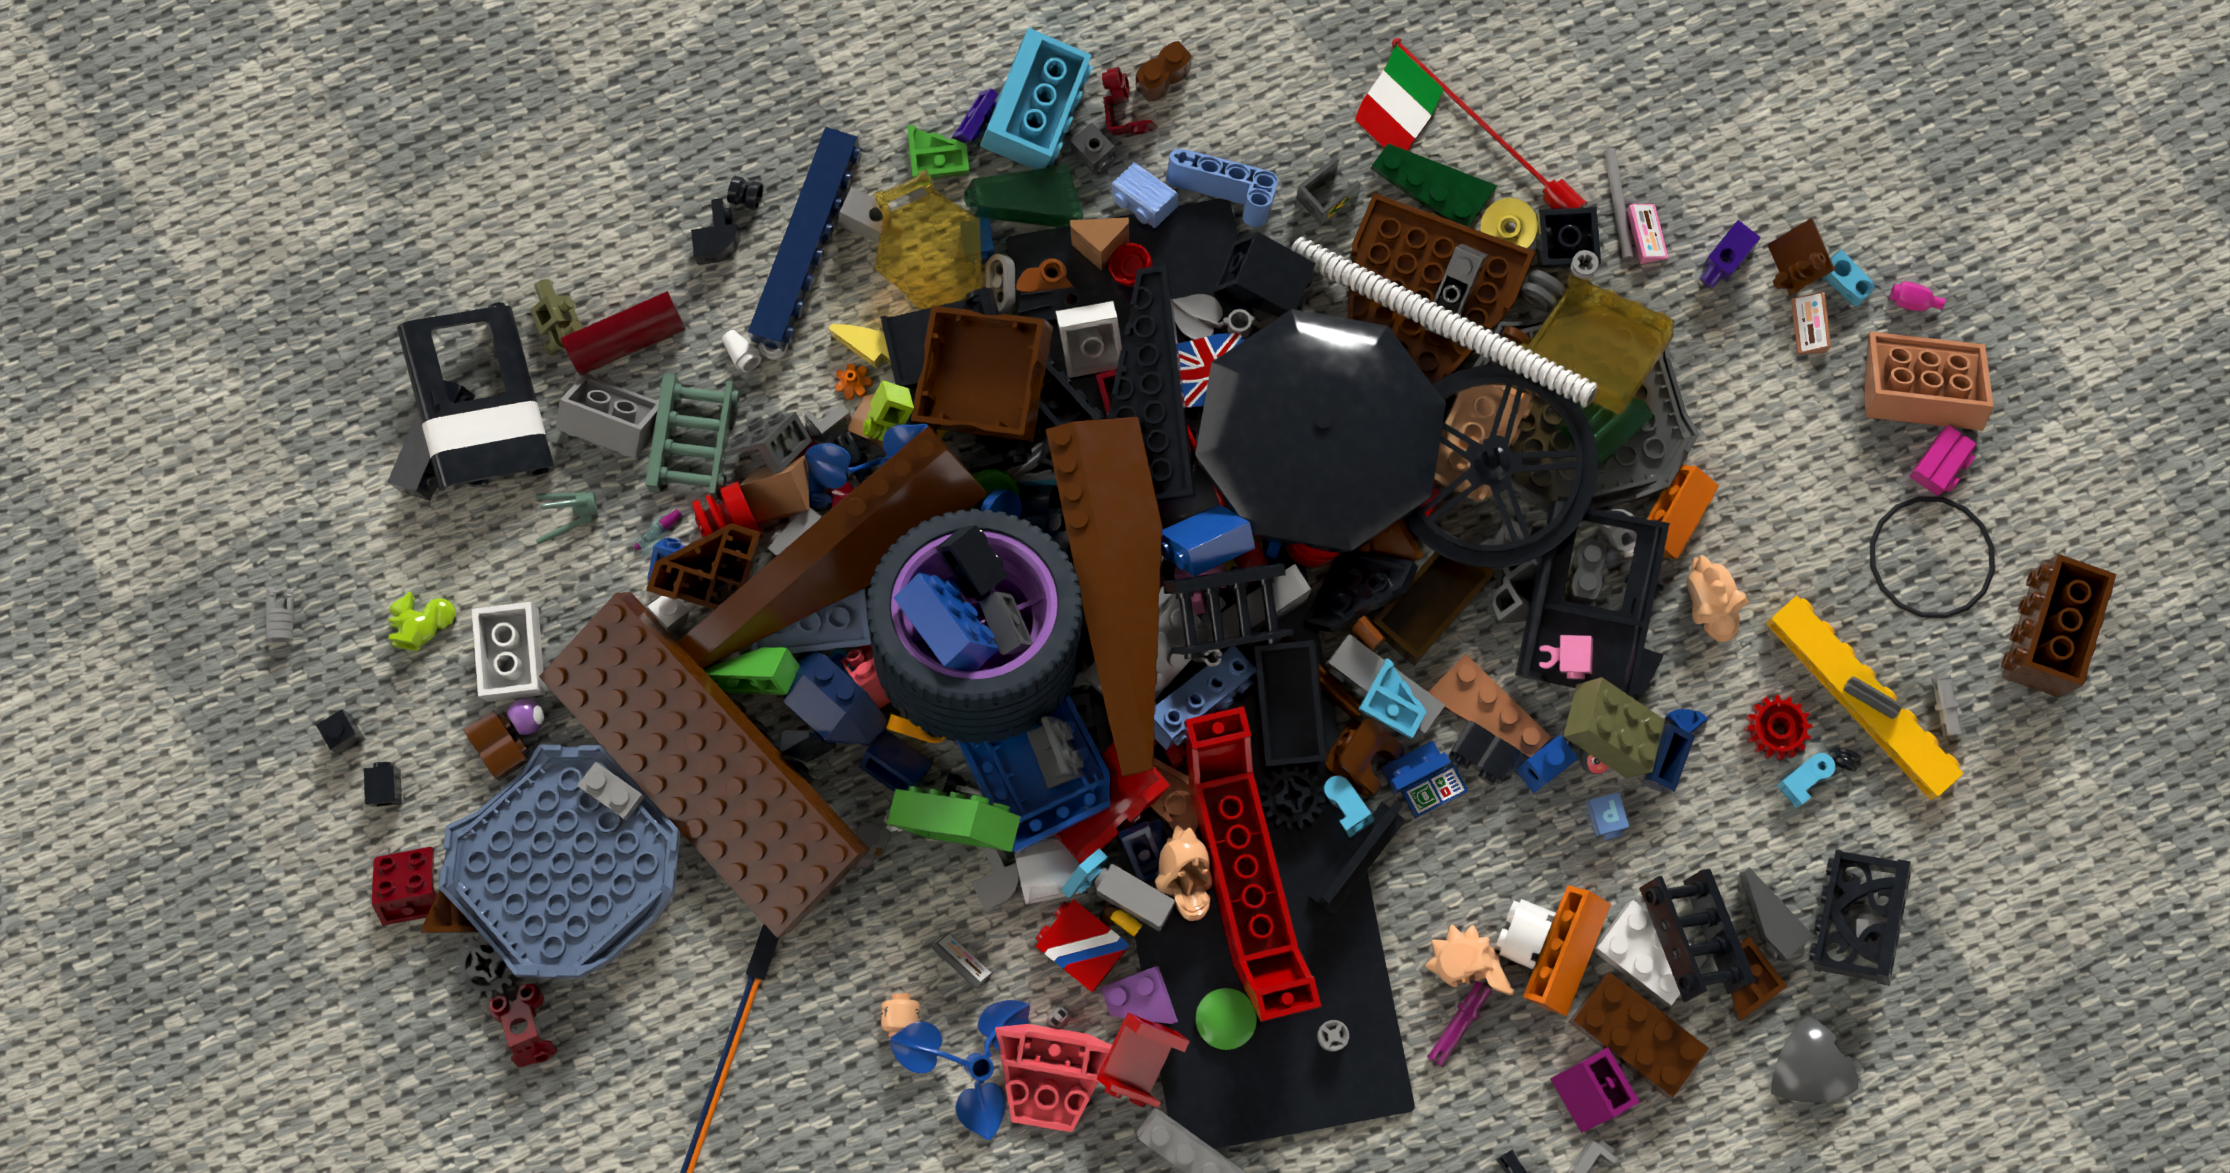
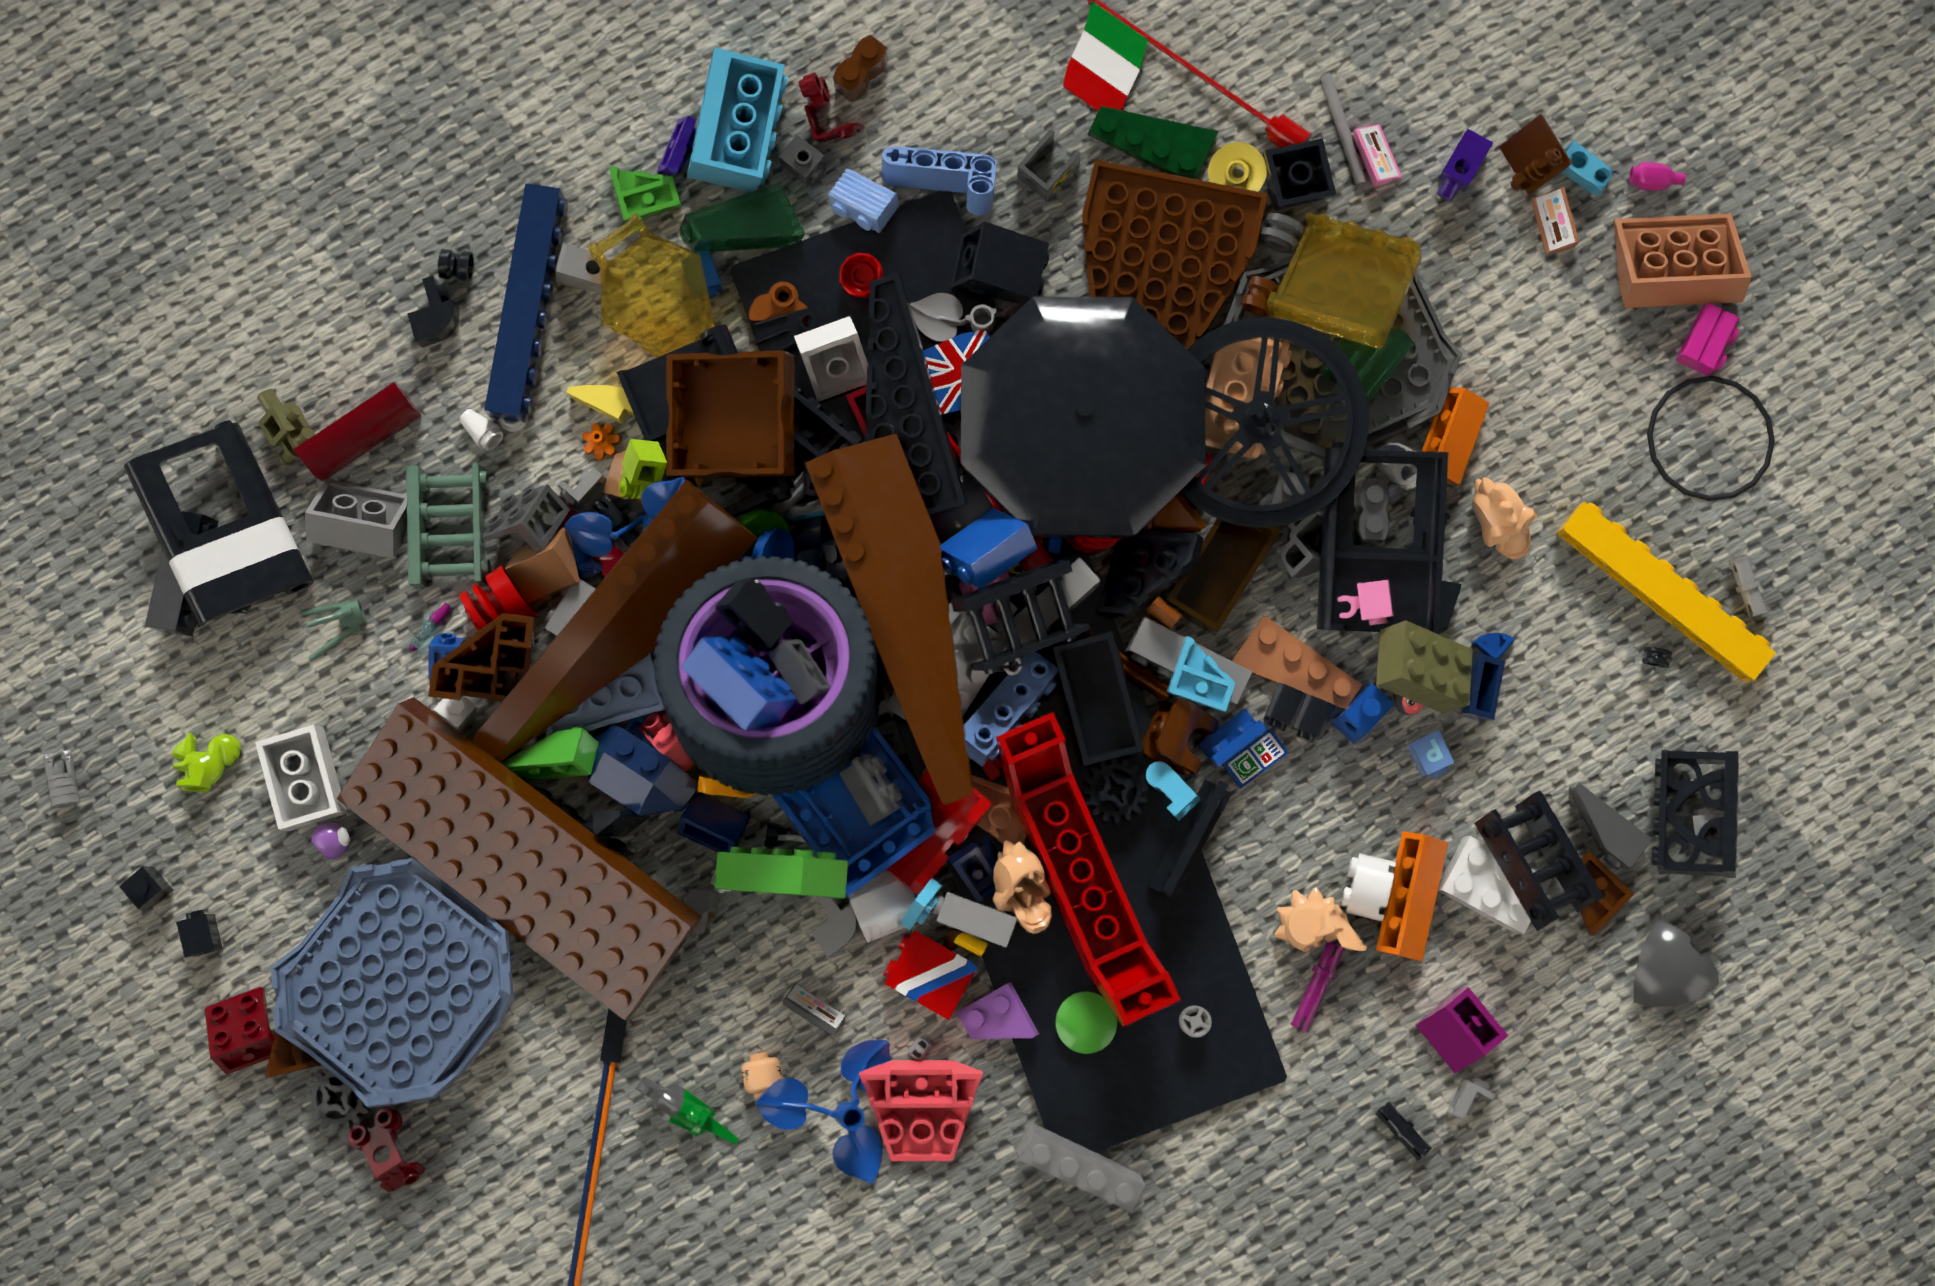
camera: 10 degrees left, 5 degrees up
reddish brown brick [463,710,530,781] -> none
light grey plate [577,762,645,821] -> none
light grey plate [985,254,1015,313] -> none
medium nougat slope [1070,217,1129,271] -> none
red panel [1096,1012,1190,1108] -> none
white piece [1291,237,1598,407] -> none
dark grey slope [1422,244,1488,339] -> none
reddish brown brick [1568,972,1709,1098] -> none
light grey bush [1570,250,1599,280] -> none
red gear [1744,695,1813,761] -> none
medium azure leg [1777,753,1835,808] -> none
dark grey axle [1843,676,1902,719] -> none
reddish brown brick [2001,554,2117,698] -> none
none -> animal [636,1077,739,1145]

